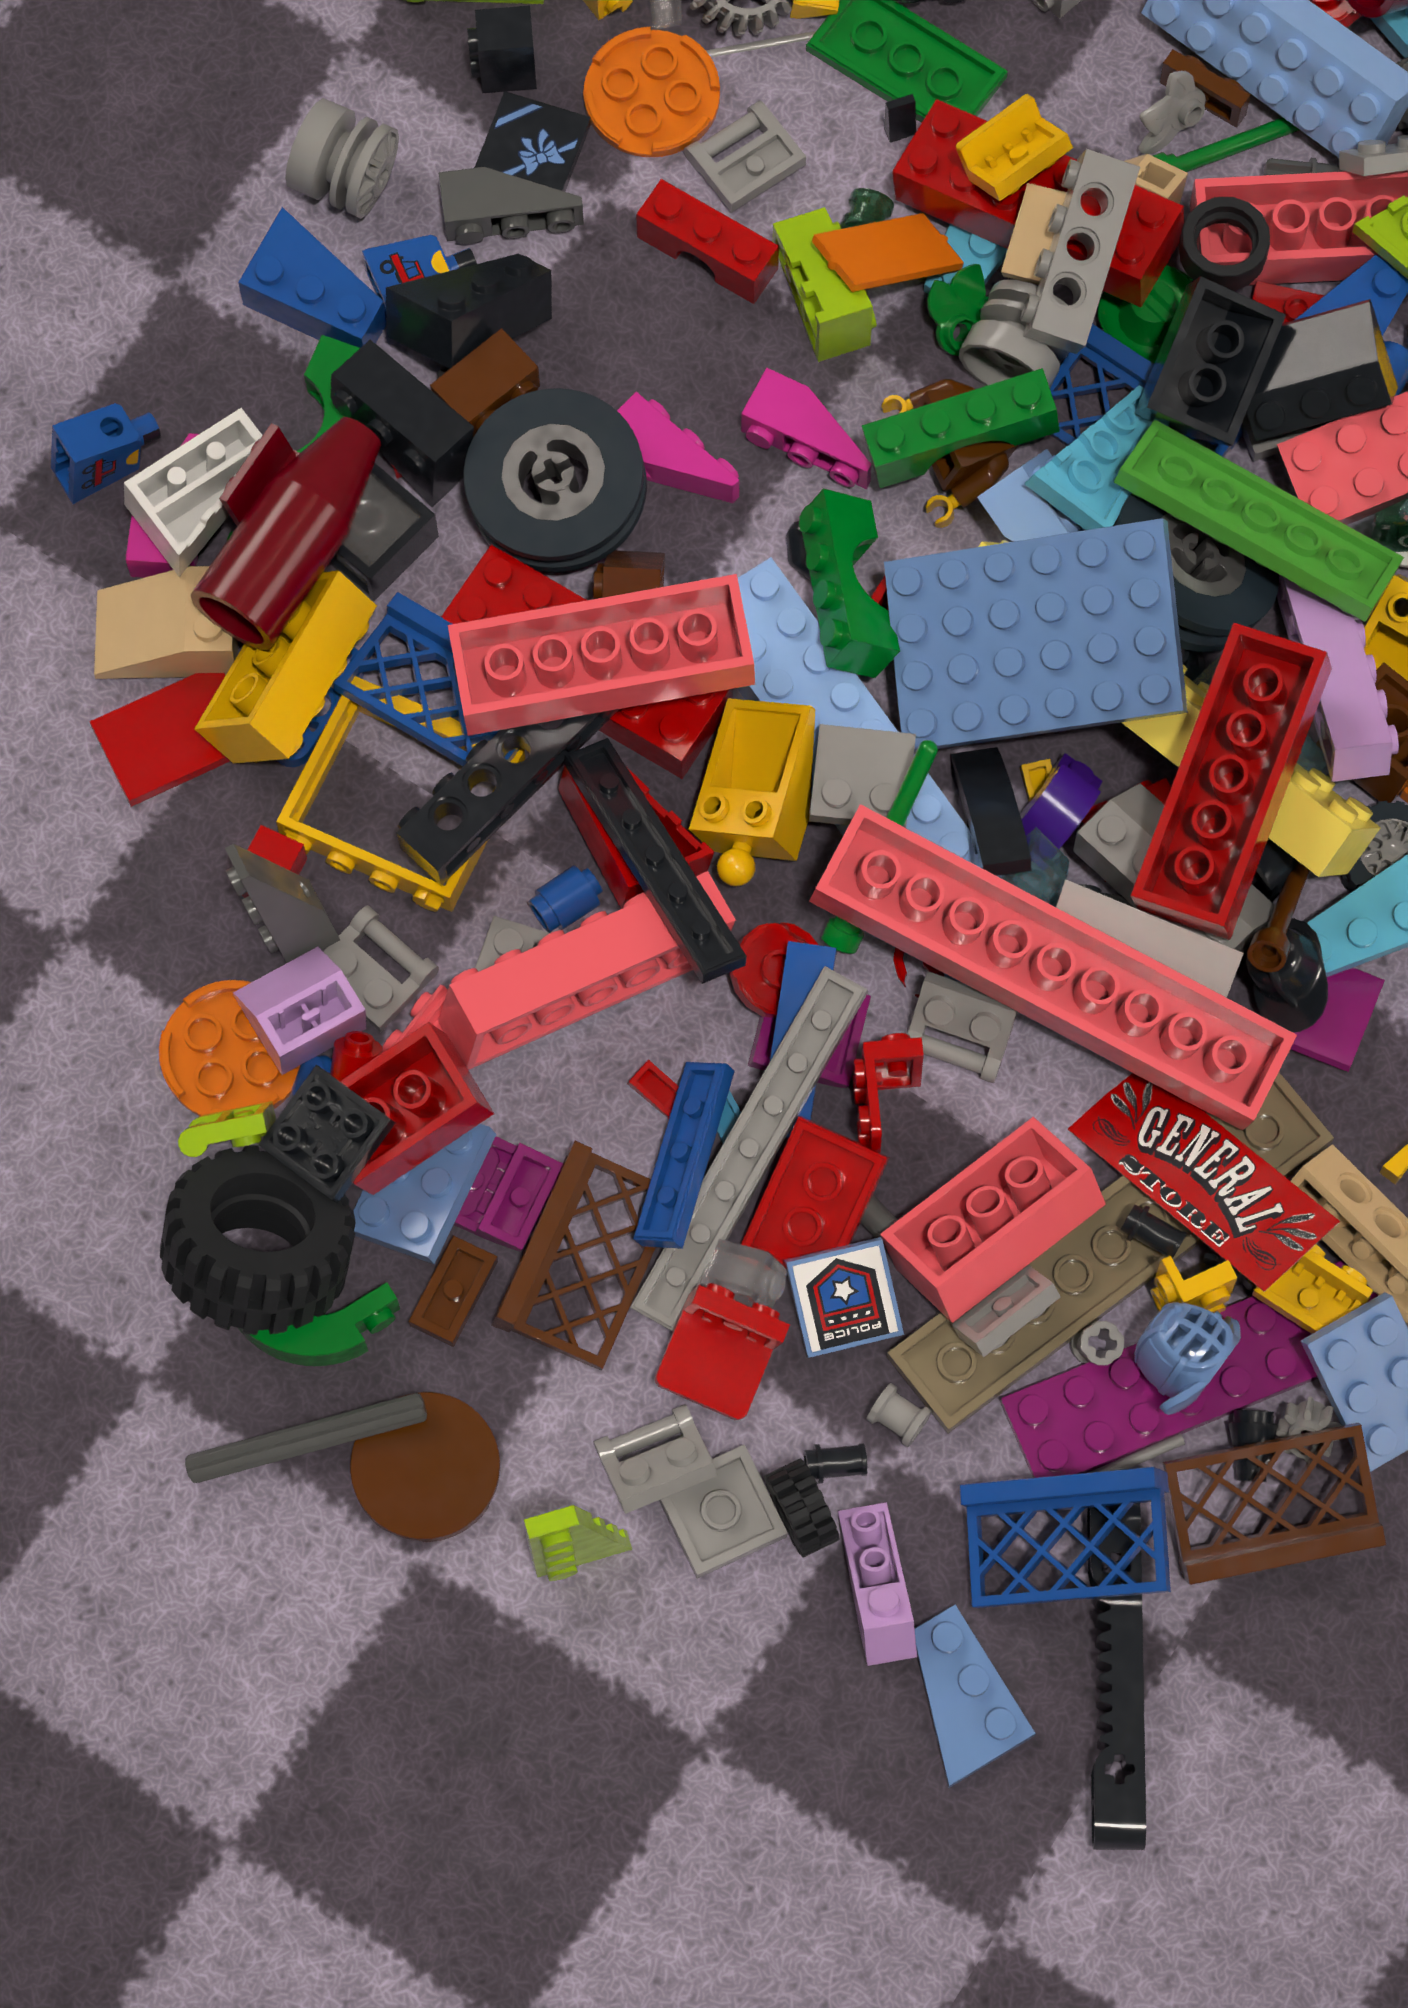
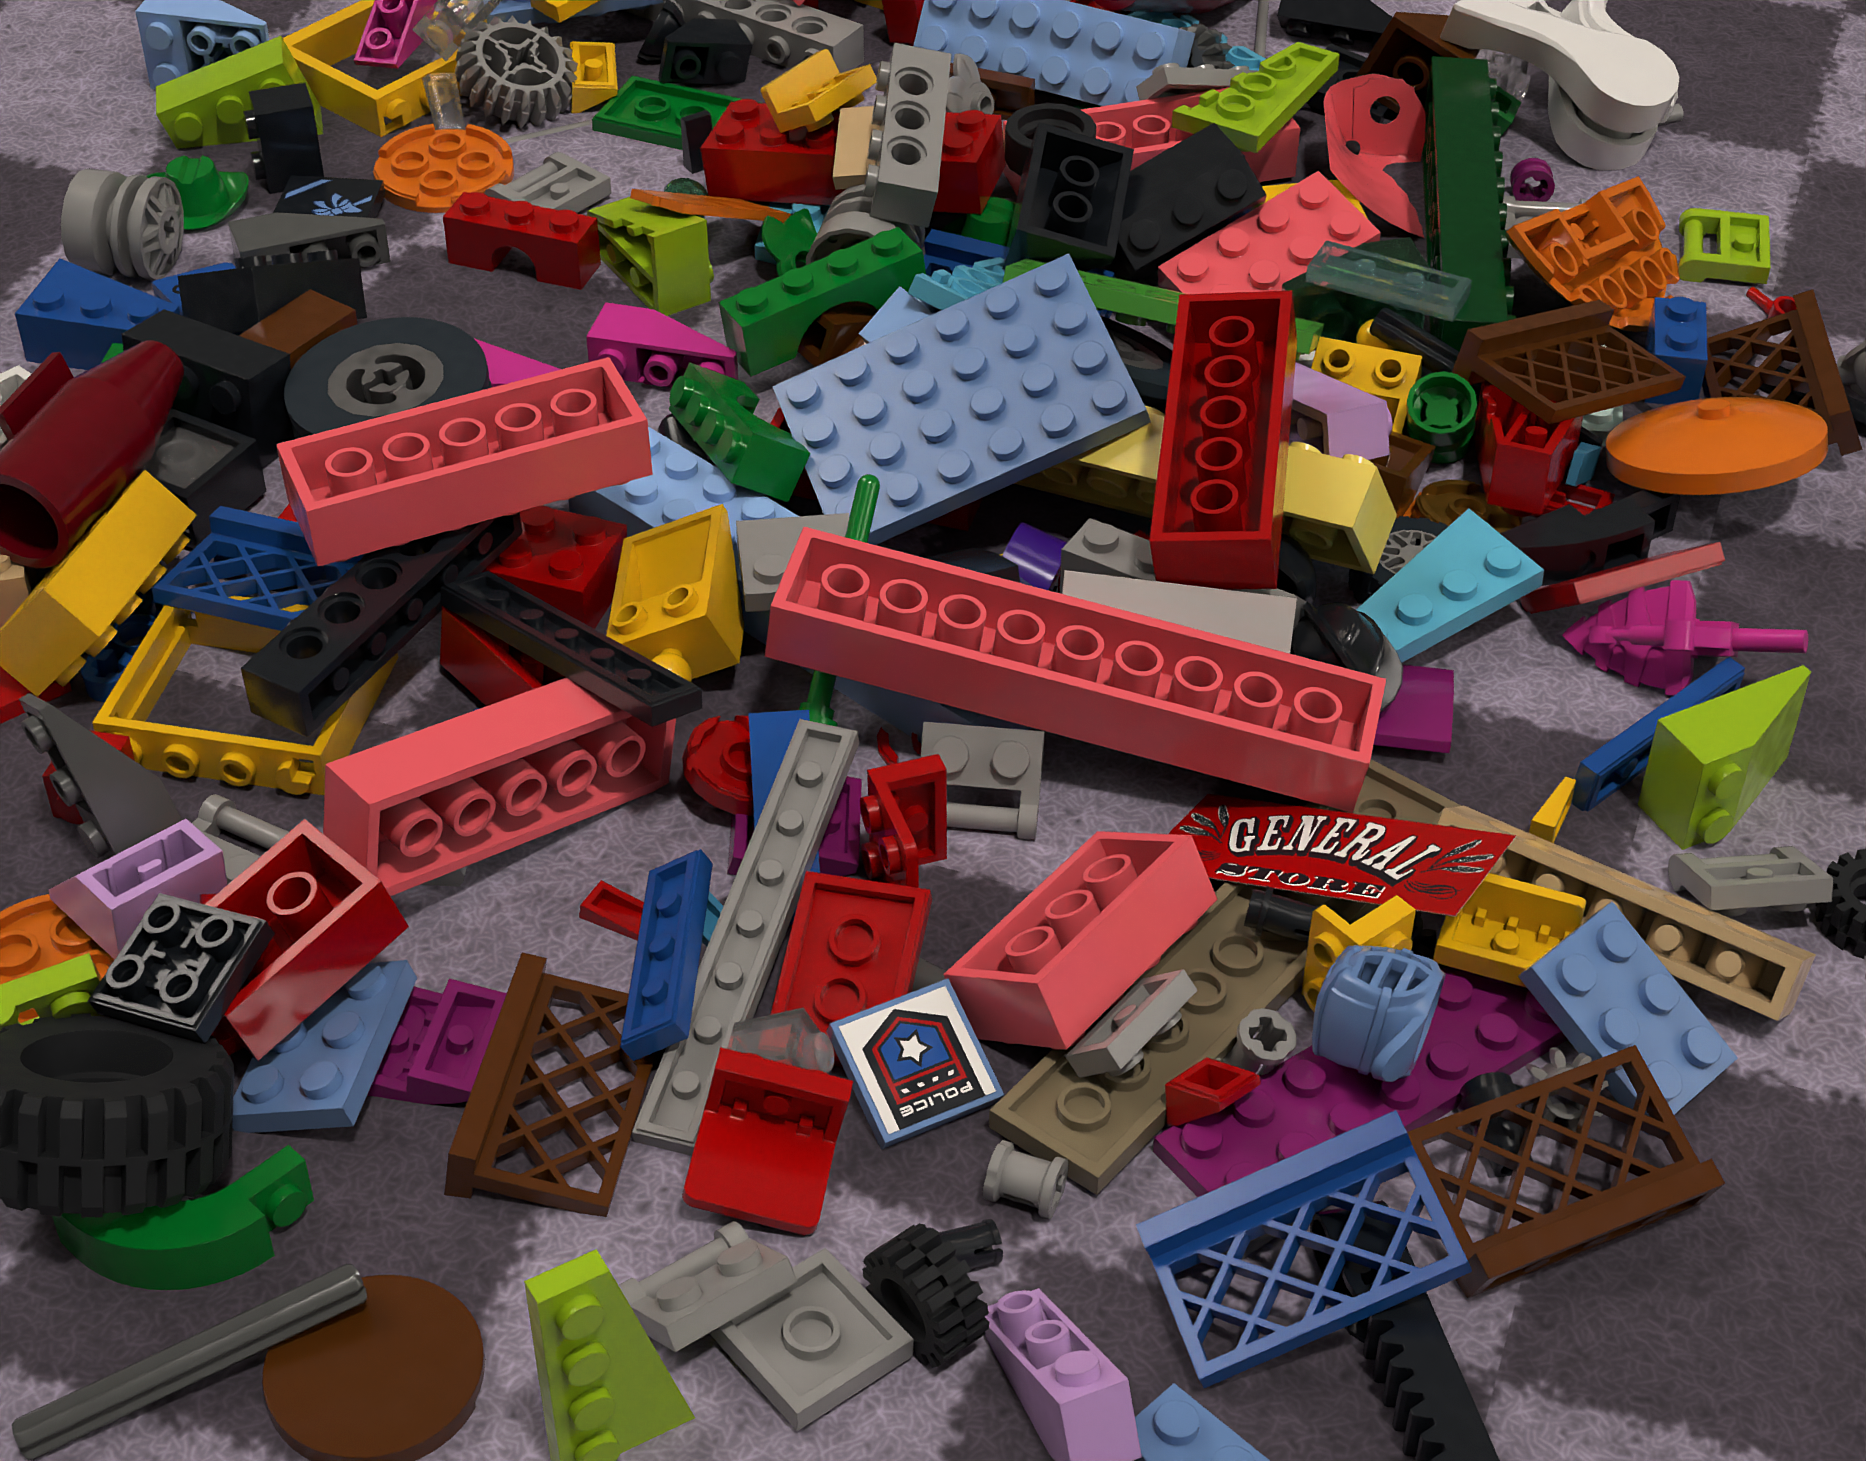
camera: 15 degrees left, 30 degrees down
reddish brown plate [408,1235,498,1347] -> none
reddish brown piece [1247,860,1310,972] -> none
none -> green hat [146,155,249,230]
none -> red slope [1165,1057,1261,1127]

